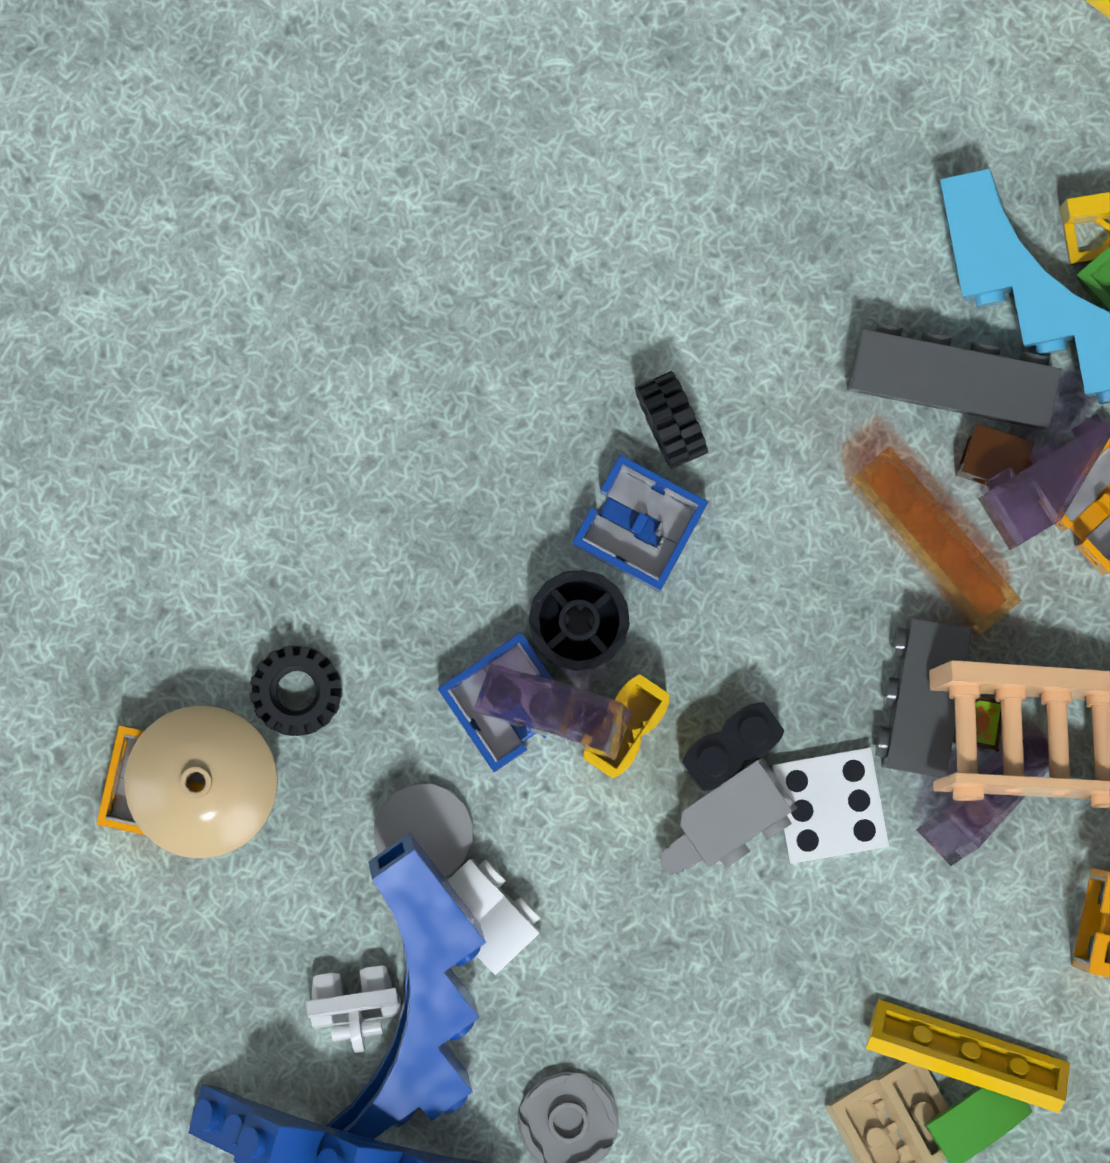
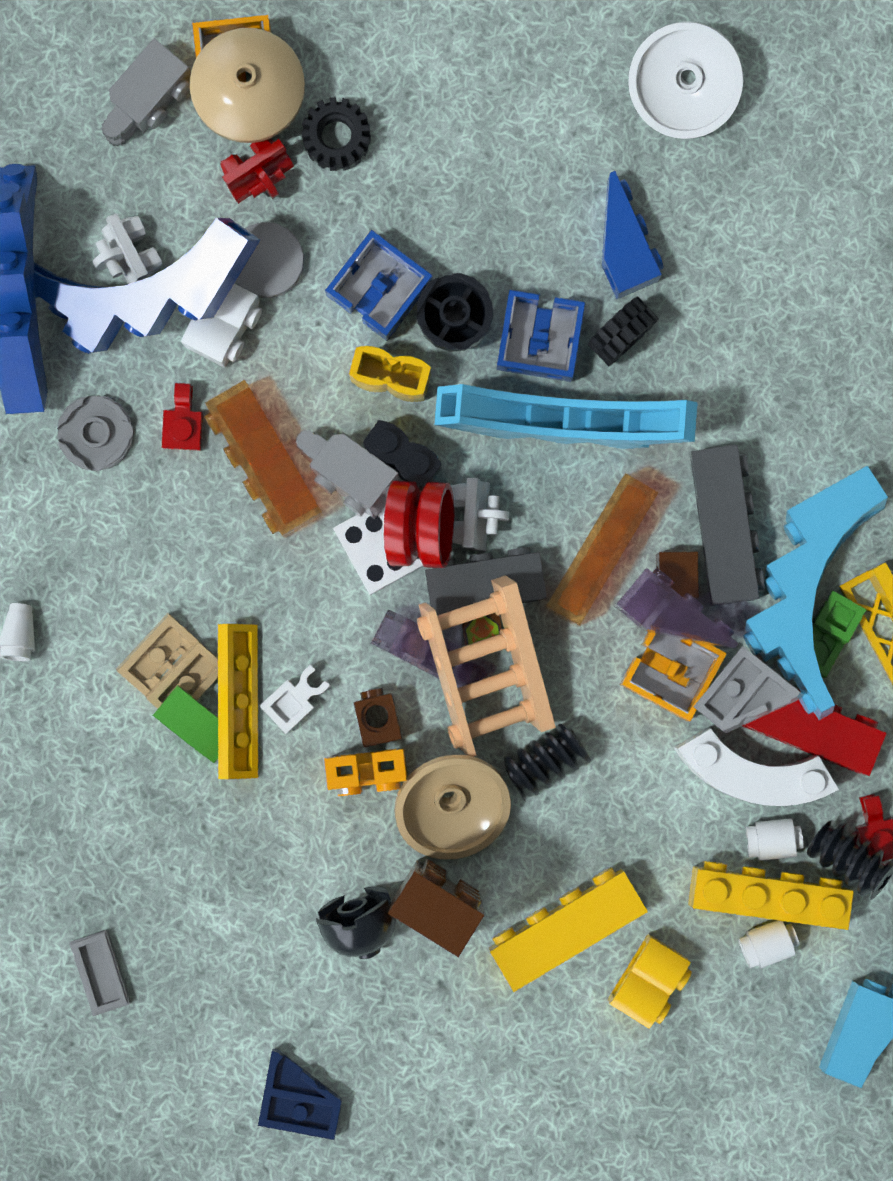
camera: 70 degrees right, 0 degrees up
clear purple slope [473,663,632,760] -> none
none -> light grey hinge [101,38,191,147]
none -> red plate [161,383,203,451]
none -> clear orange brick [204,380,324,538]
none -> red hips [220,138,294,204]
none -> white plate [260,664,331,734]
none -> reddish brown brick [353,688,402,747]
none -> red wheel [384,481,455,568]
none -> medium azure arch [434,384,698,449]
none -> white hips [451,478,510,551]
none -> blue slope [601,171,664,299]
none -> white dish [629,21,744,139]

